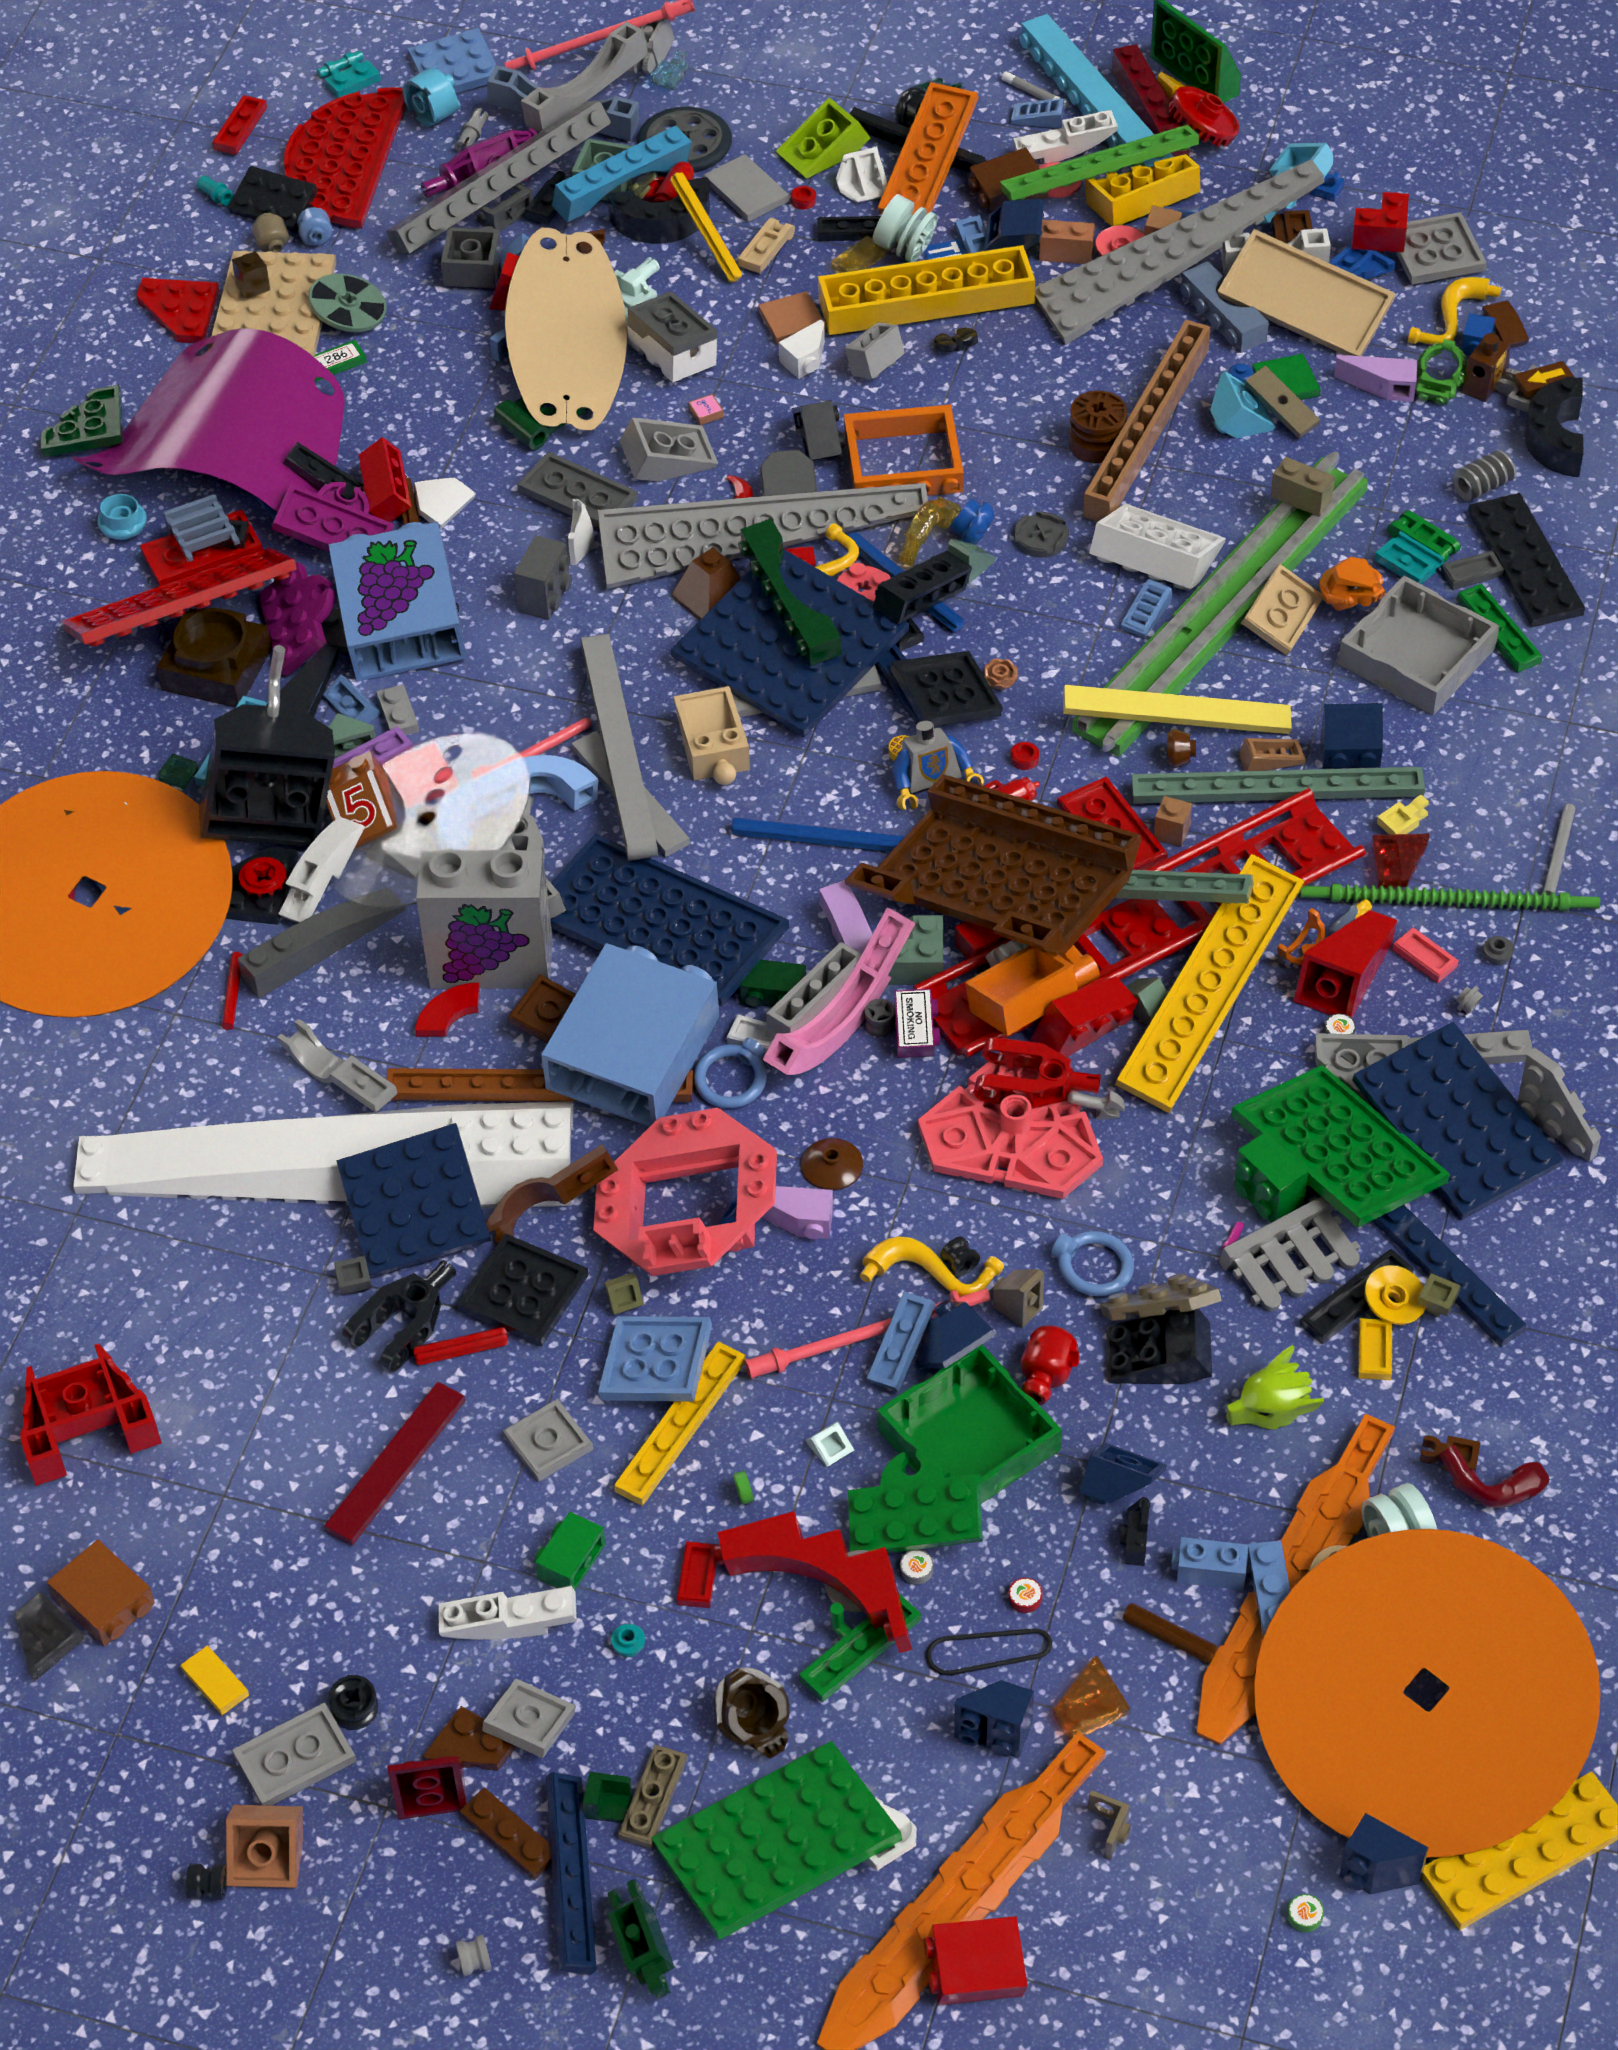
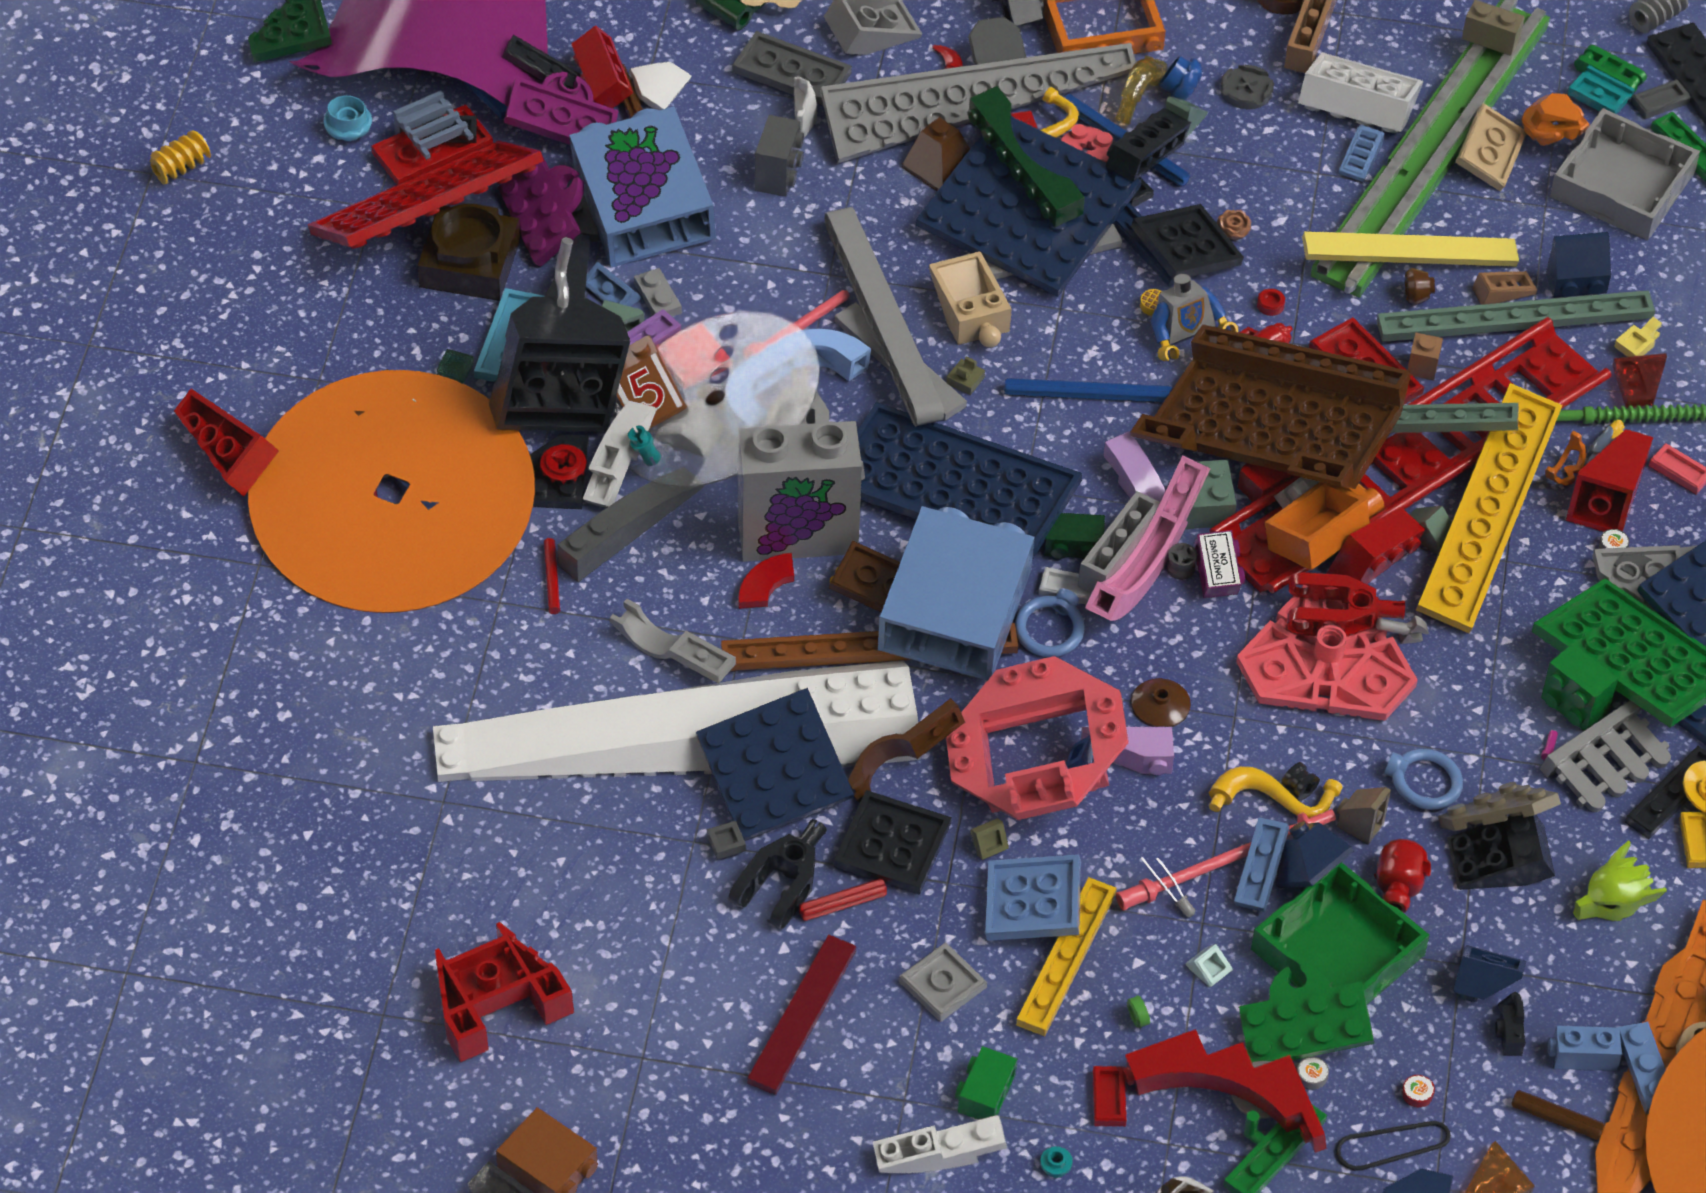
camera: 10 degrees left, 0 degrees up
none -> teal pin [628,425,661,466]
none -> olive tile [946,356,985,395]
none -> piece [1141,857,1195,917]

